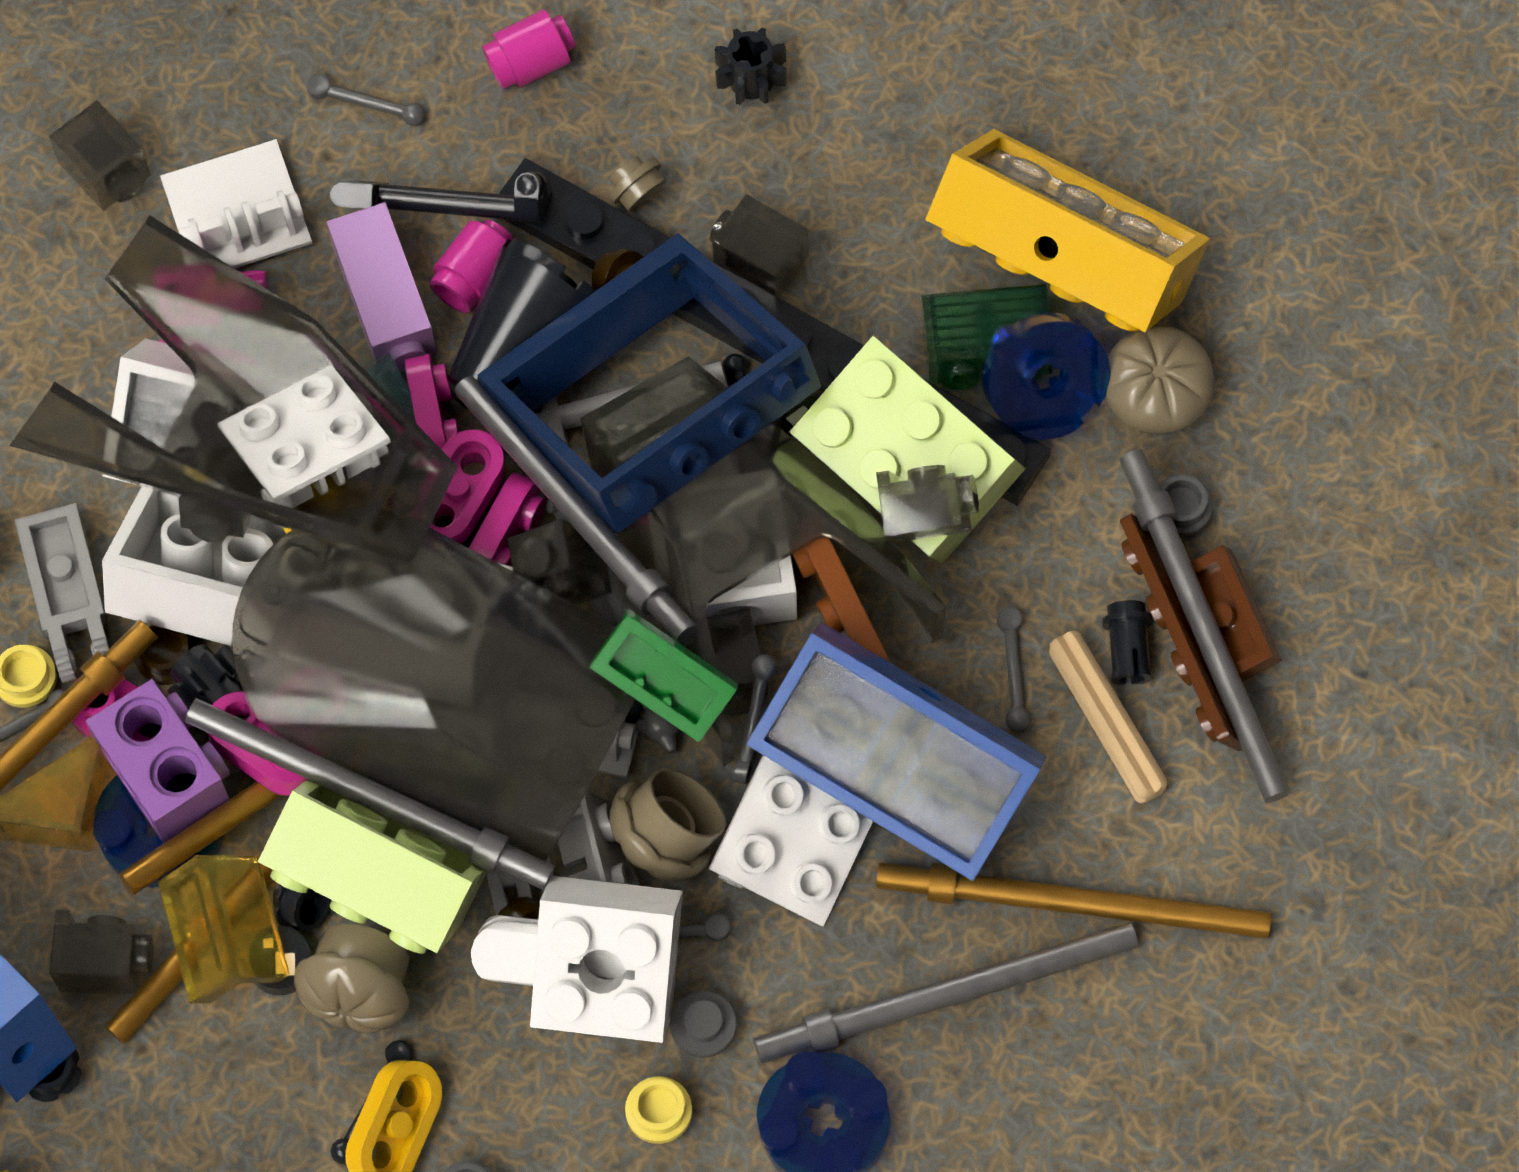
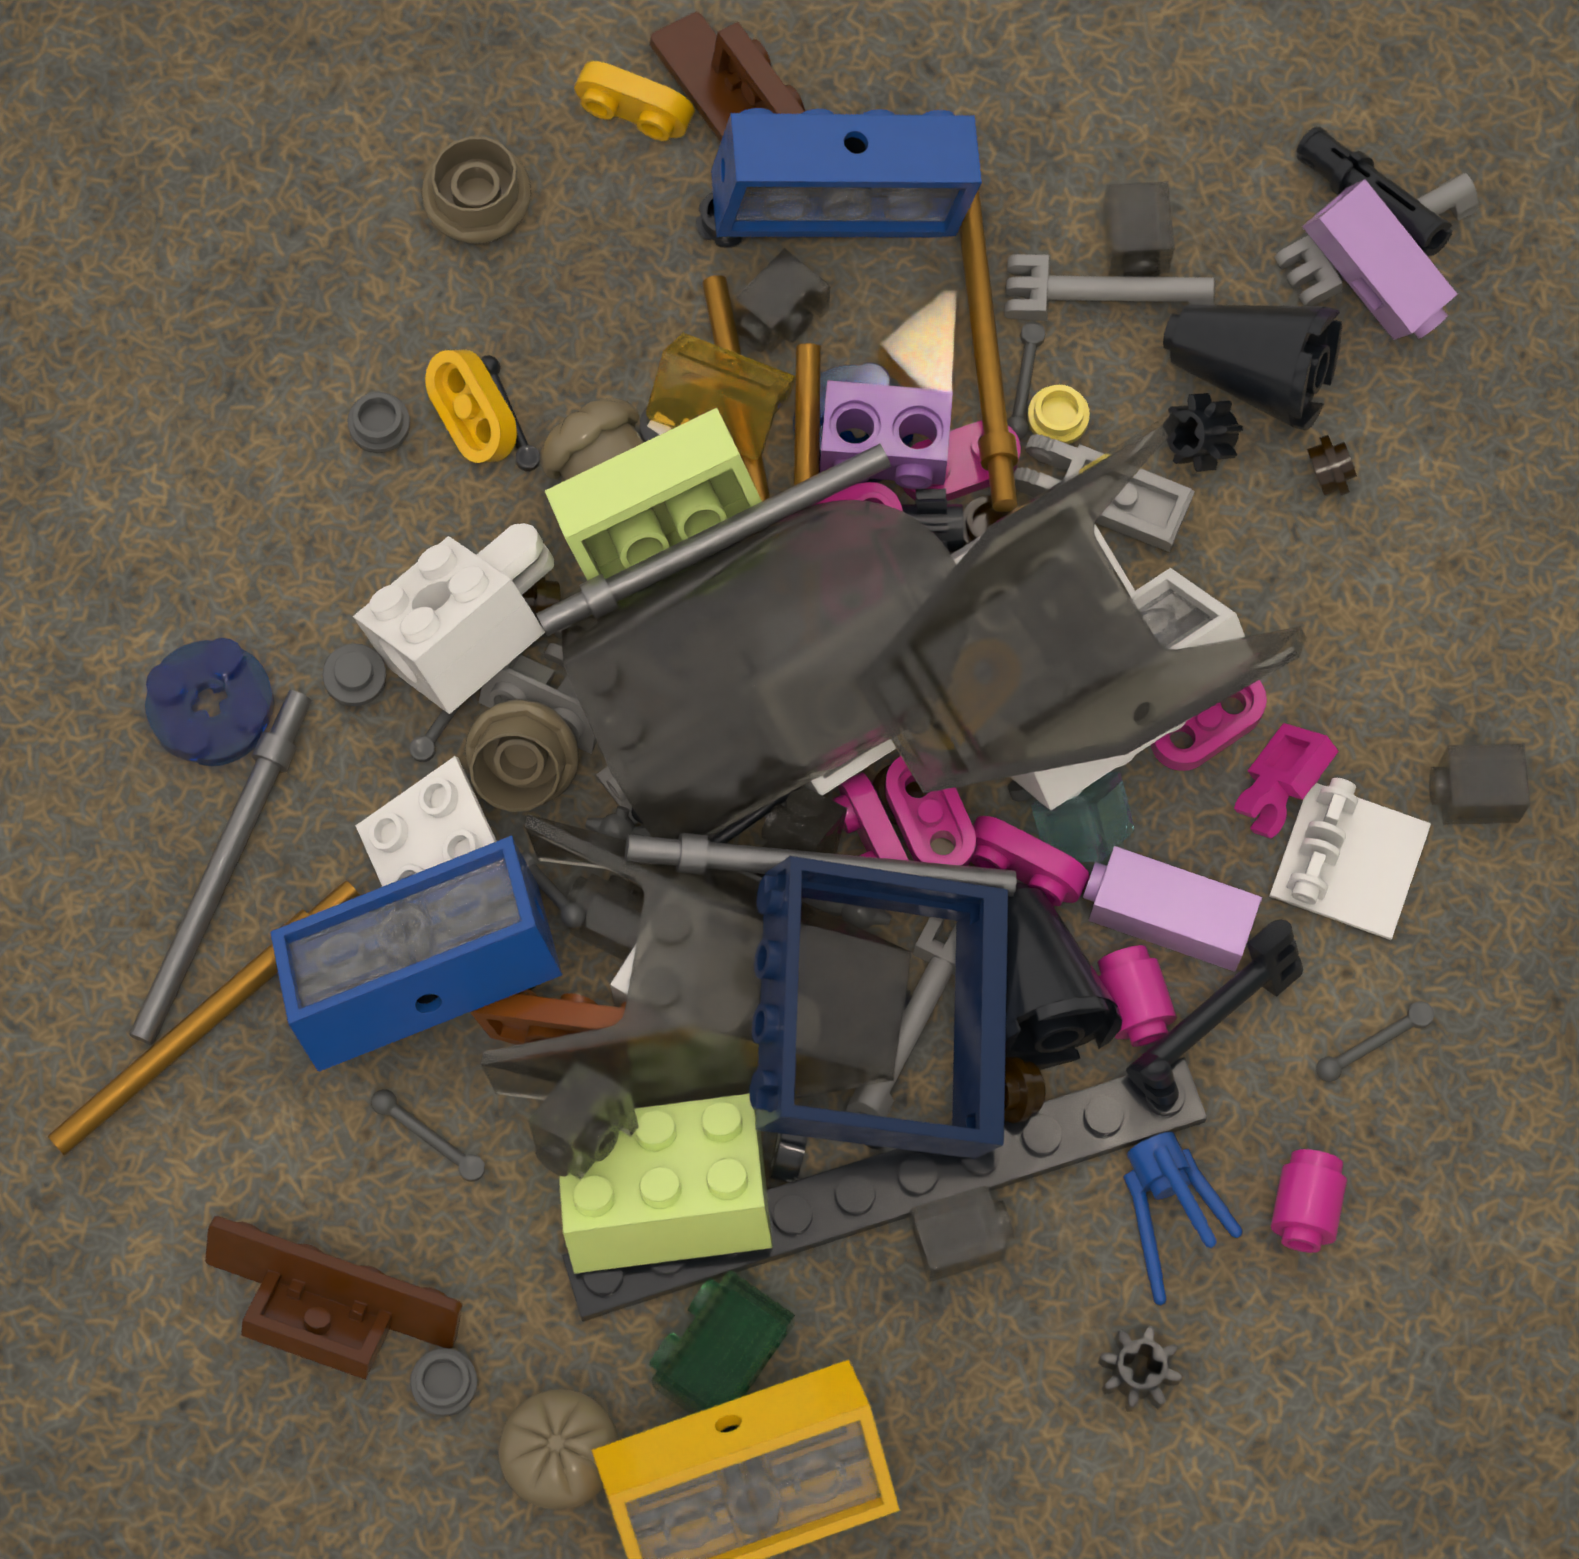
camera: 125 degrees right, 5 degrees up
white hinge [217,365,391,513] -> none
green tile [590,609,738,742] -> none
dark tan plate [608,156,666,212] -> none
light yellow plate [625,1076,692,1144] -> none
clear blue plate [982,313,1110,440] -> none
tan axle [1049,630,1167,804] -> none
black pin [1102,600,1153,685] -> none
flat silver bar [1119,449,1289,803] -> none
none -> blue plant [1123,1132,1242,1305]

